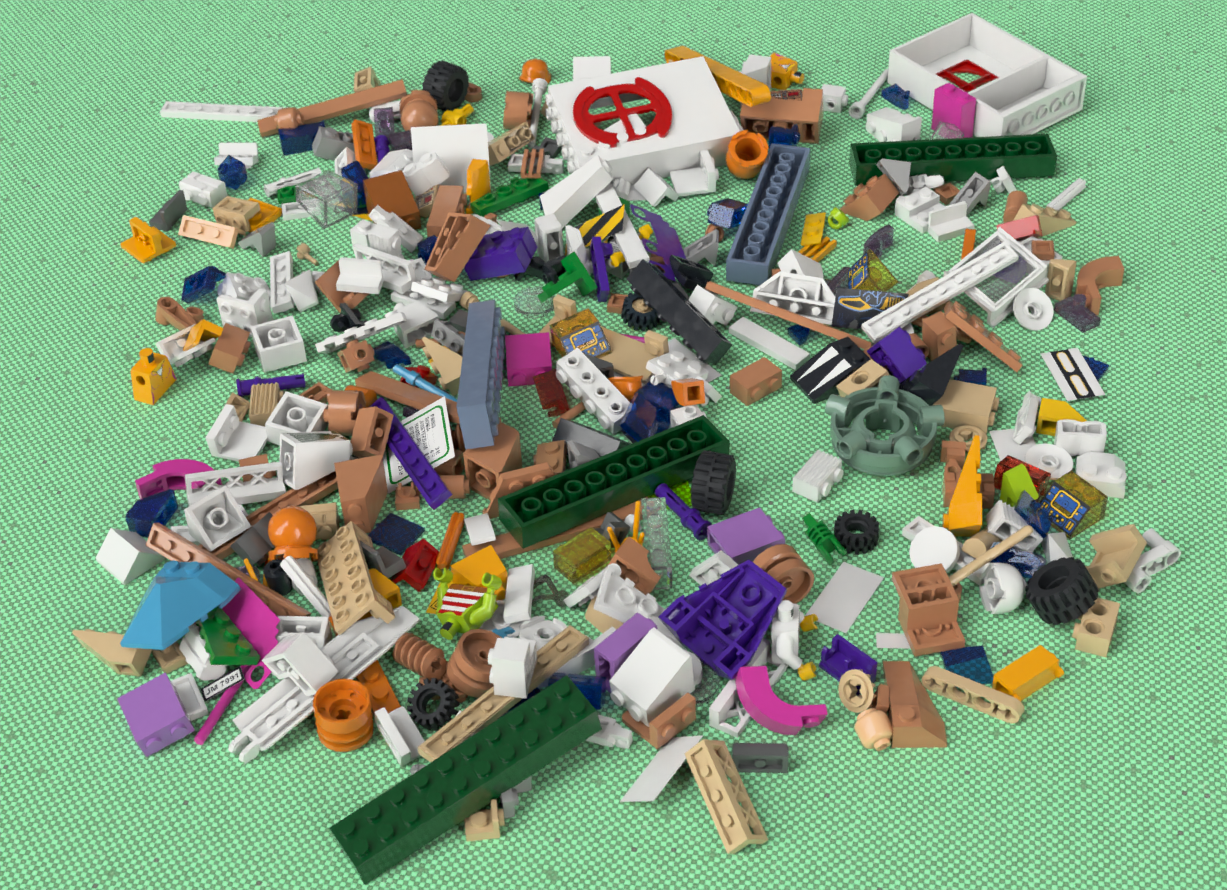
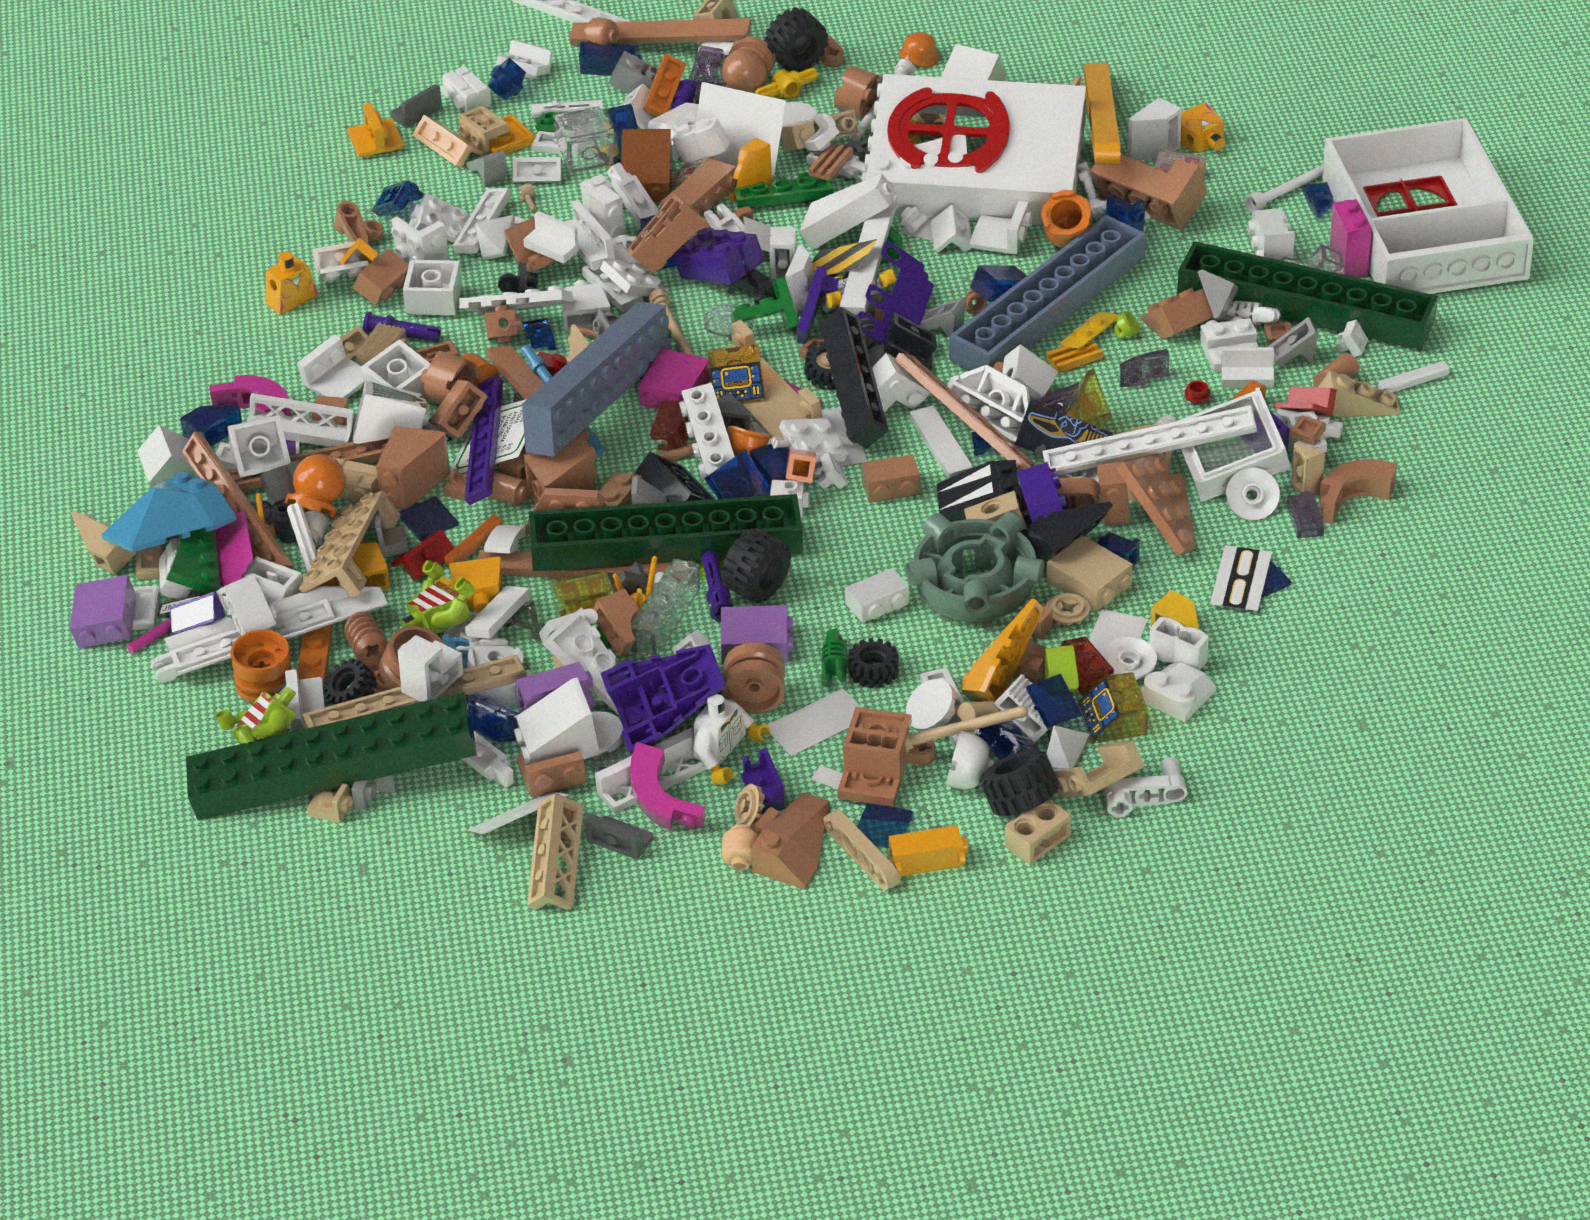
camera: 25 degrees right, 0 degrees up
white brick [821,84,848,113] -> none
white hinge [1013,391,1041,444] -> none
none -> slope [170,591,225,636]
none -> lime torso [215,683,297,743]
none -> white panel [513,157,563,183]
none -> white bracket [803,113,839,151]
none -> red plate [1184,380,1211,404]

